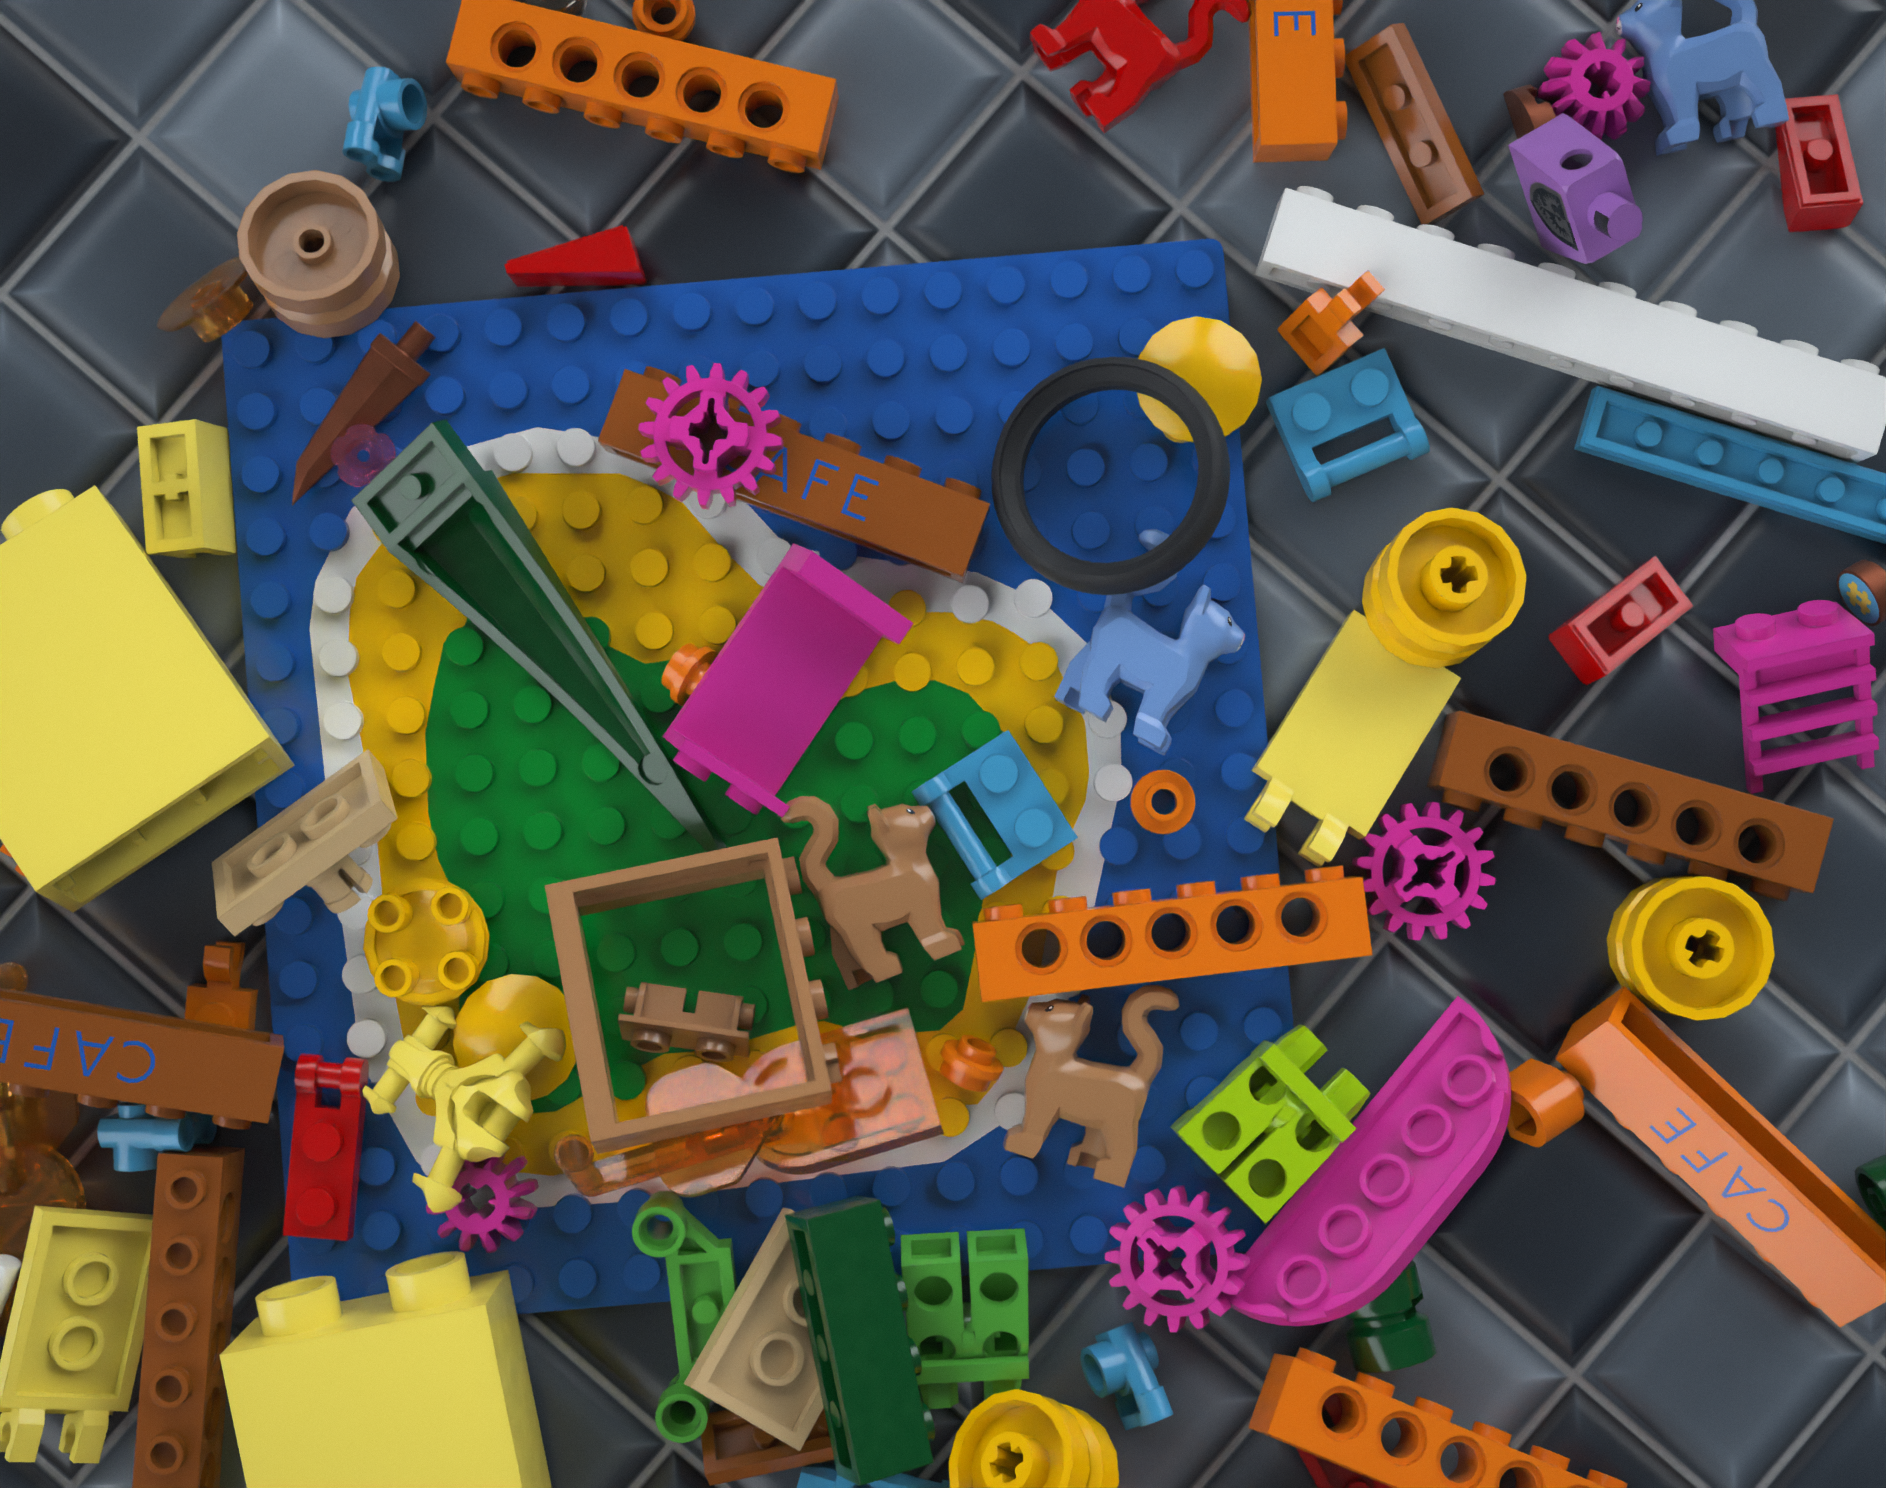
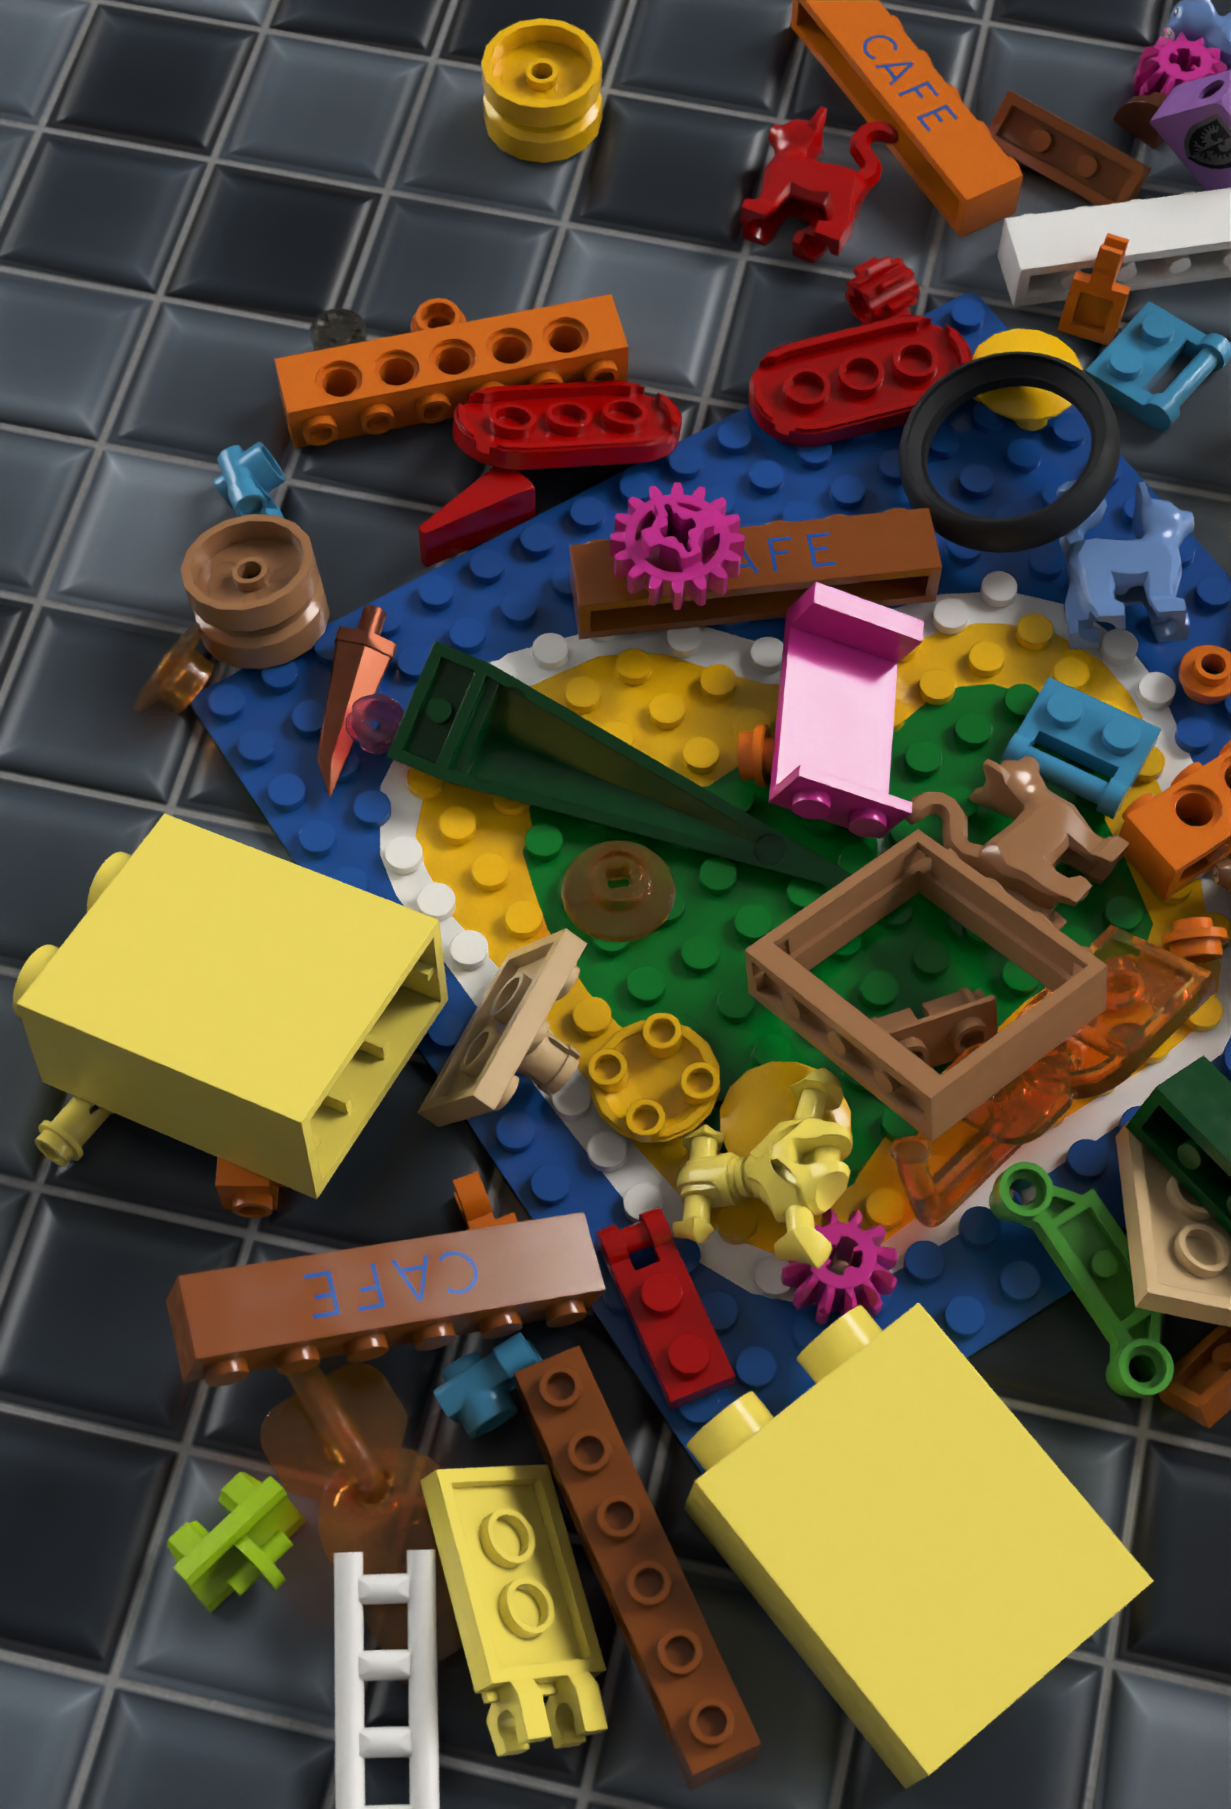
camera: 30 degrees left, 25 degrees down
light yellow hinge [137,419,237,558] -> none
none -> red tile [452,381,682,470]
none -> clear orange piece [561,840,675,942]
none -> red tile [748,315,973,446]
none -> red gear [844,256,920,325]

